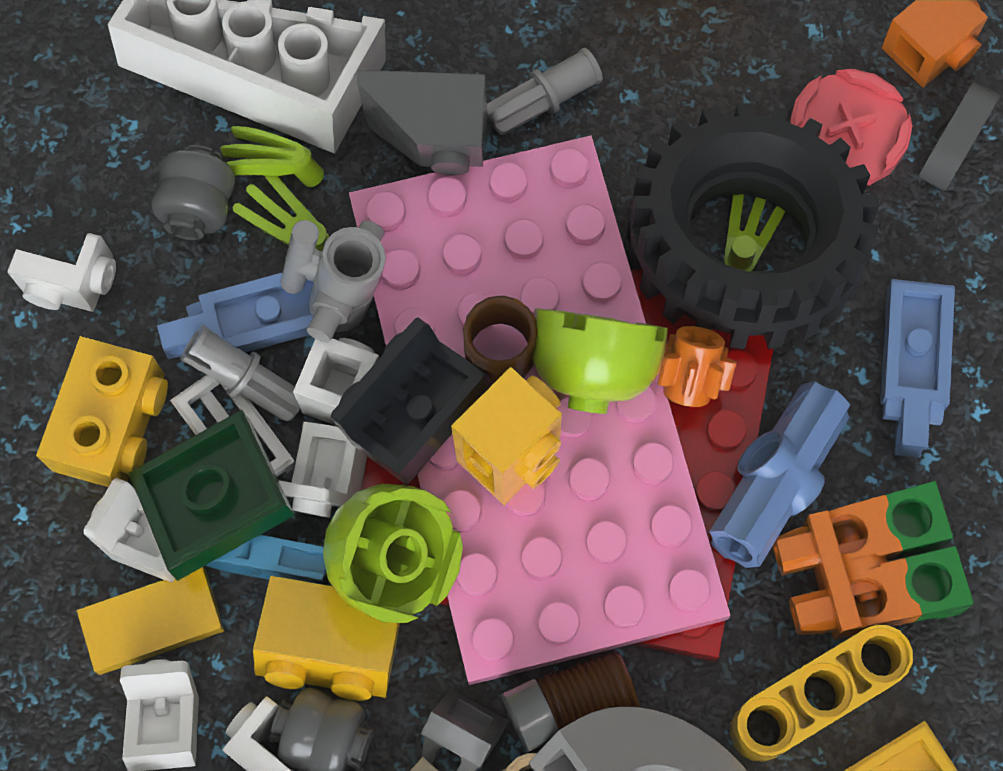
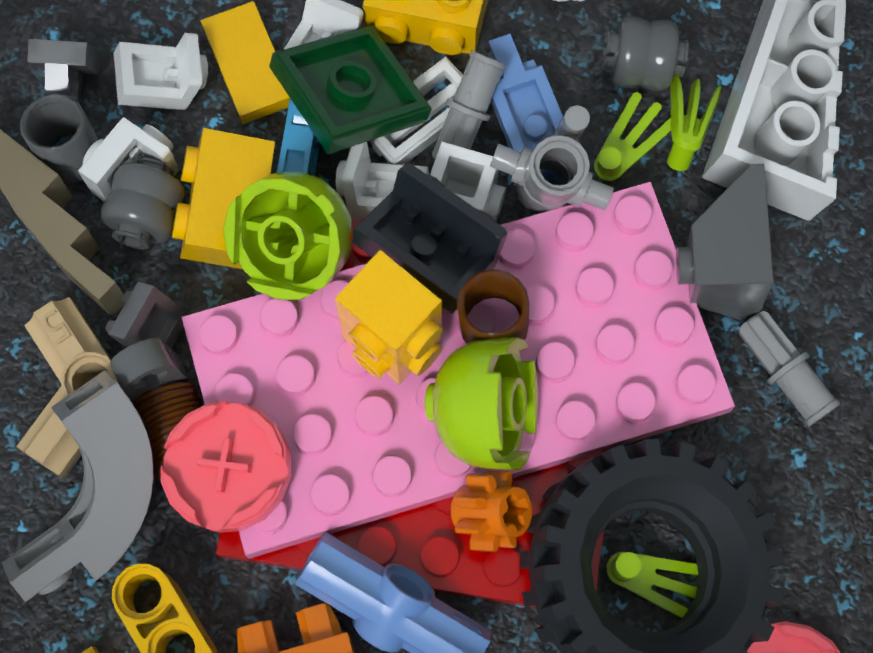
camera: 85 degrees right, 0 degrees up
none -> coral tile [161,401,291,532]

